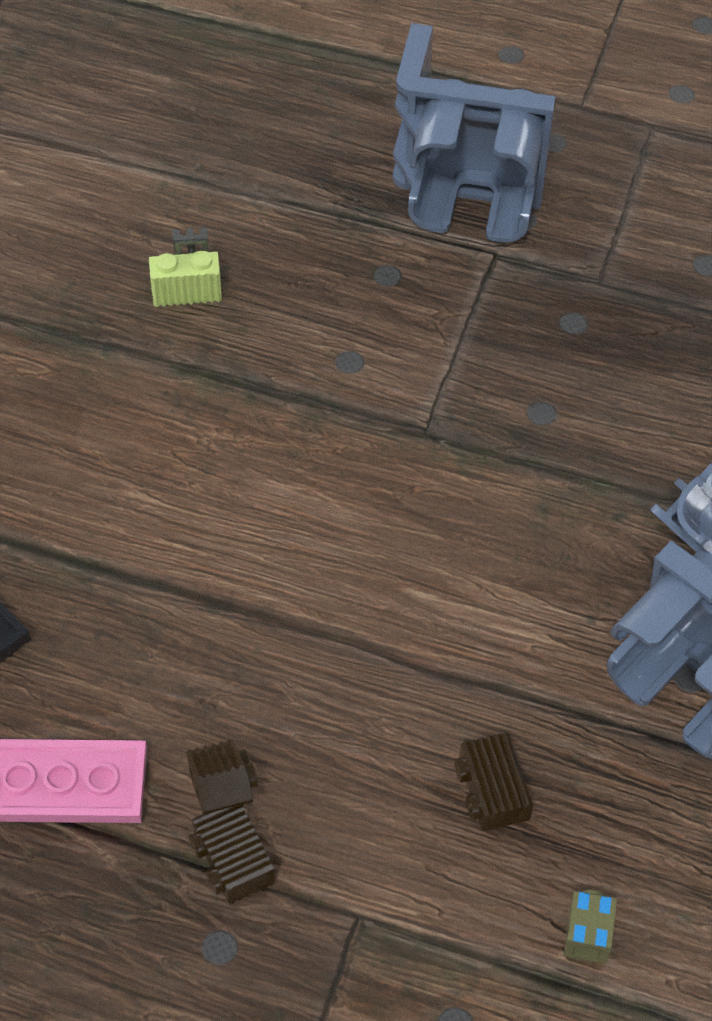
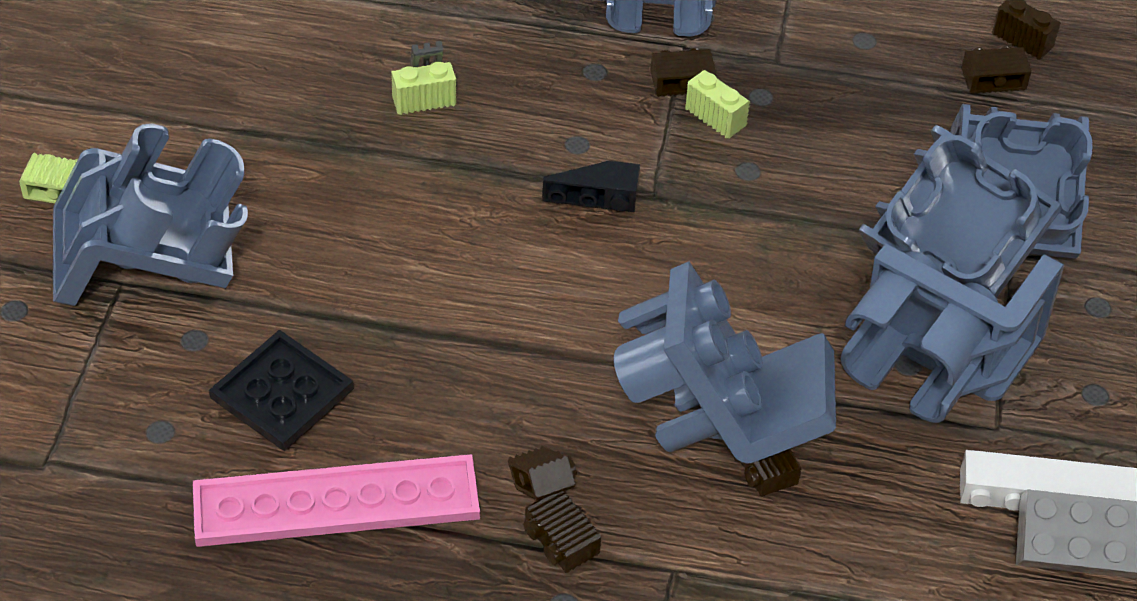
camera: 10 degrees left, 5 degrees down
olive brick [563,890,617,964] -> none
none -> black slope [542,160,640,212]
none -> sand blue piece [614,261,836,463]
none -> dark brown brick [650,48,716,97]
none -> yellowish green brick [685,70,750,138]

